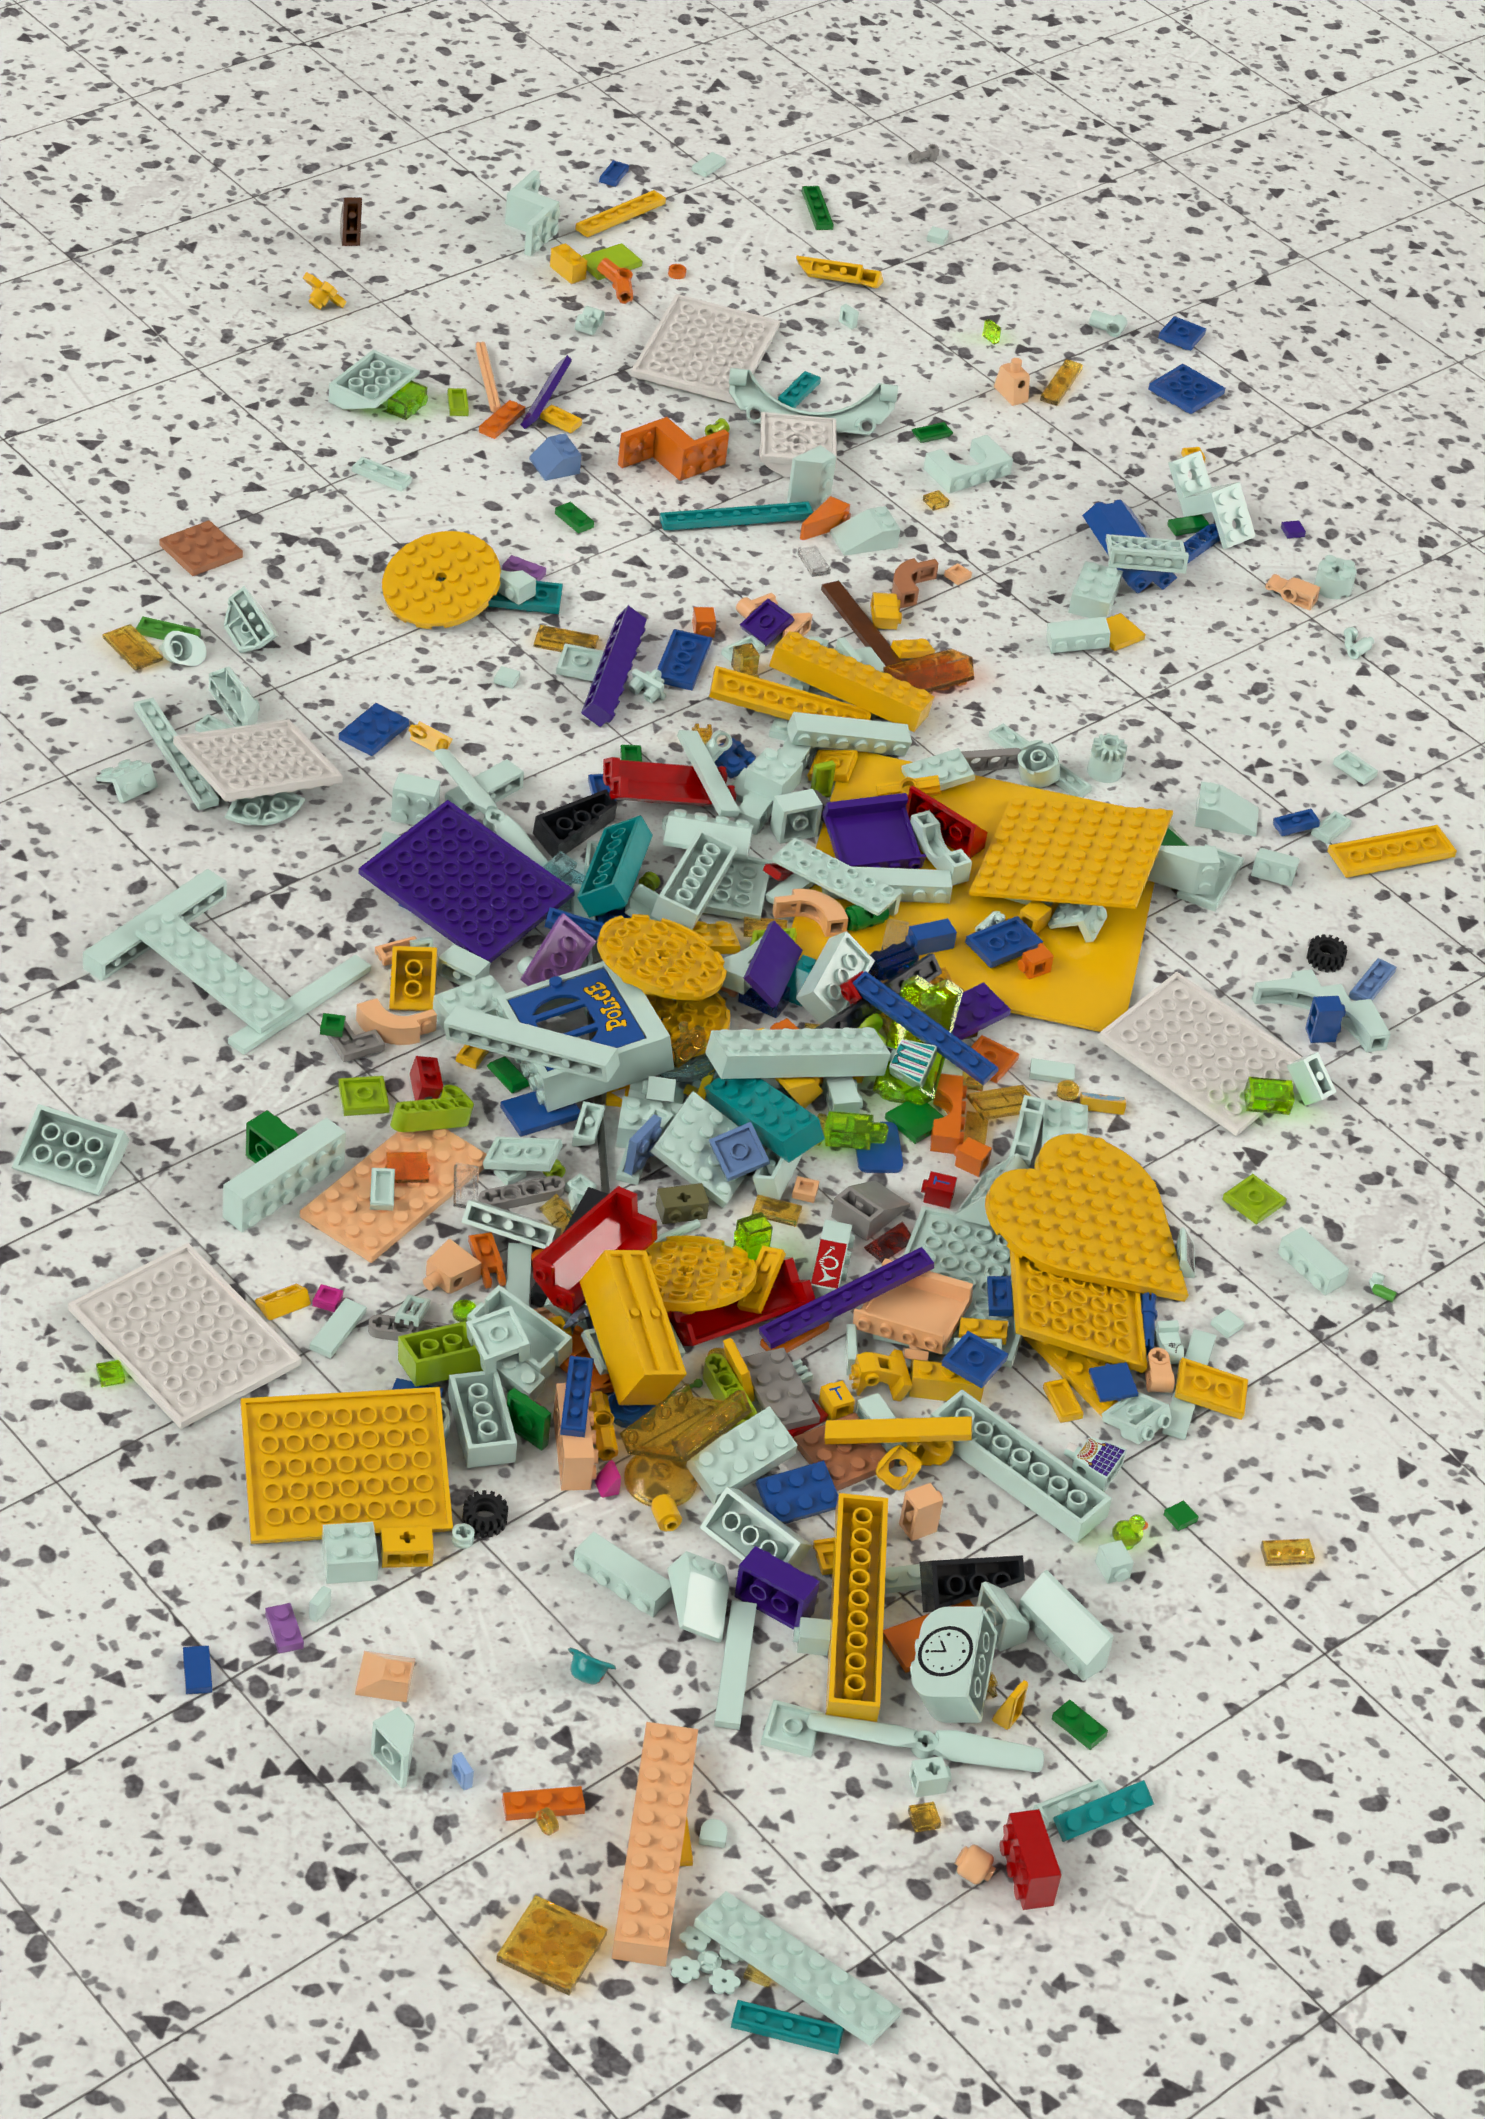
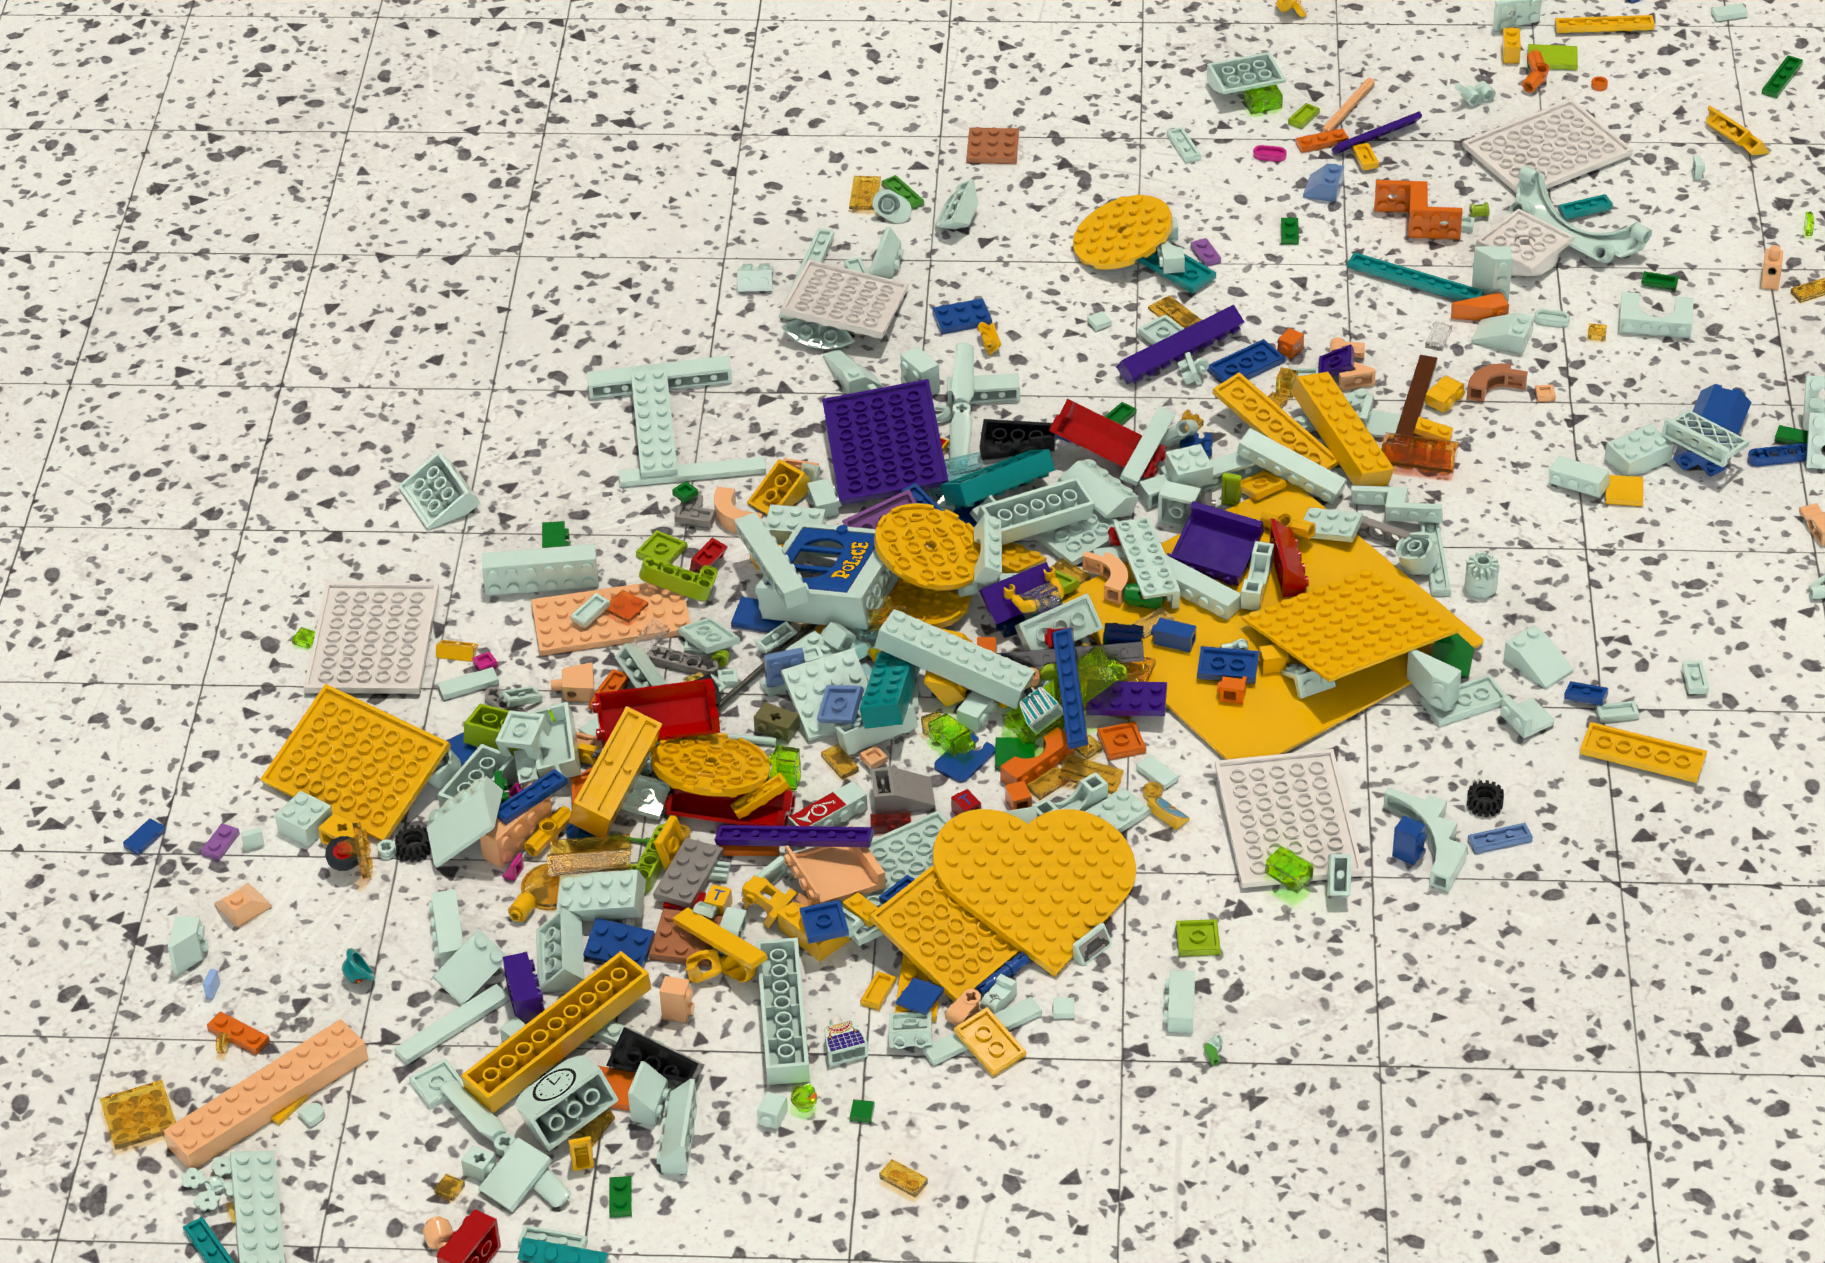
camera: 50 degrees right, 0 degrees up
none -> plate [325,822,373,879]
none -> light aqua slope [427,776,503,868]
none -> light aqua tile [478,1137,552,1212]
none -> light aqua tile [693,901,718,918]
none -> light aqua wedge [823,349,883,394]
none -> light aqua arch [974,514,1002,586]
none -> torso [1004,566,1064,614]
none -> dark pink tile [1253,145,1287,162]
none -> light aqua bracket [1351,485,1443,523]
none -> light aqua tile [1534,309,1570,327]

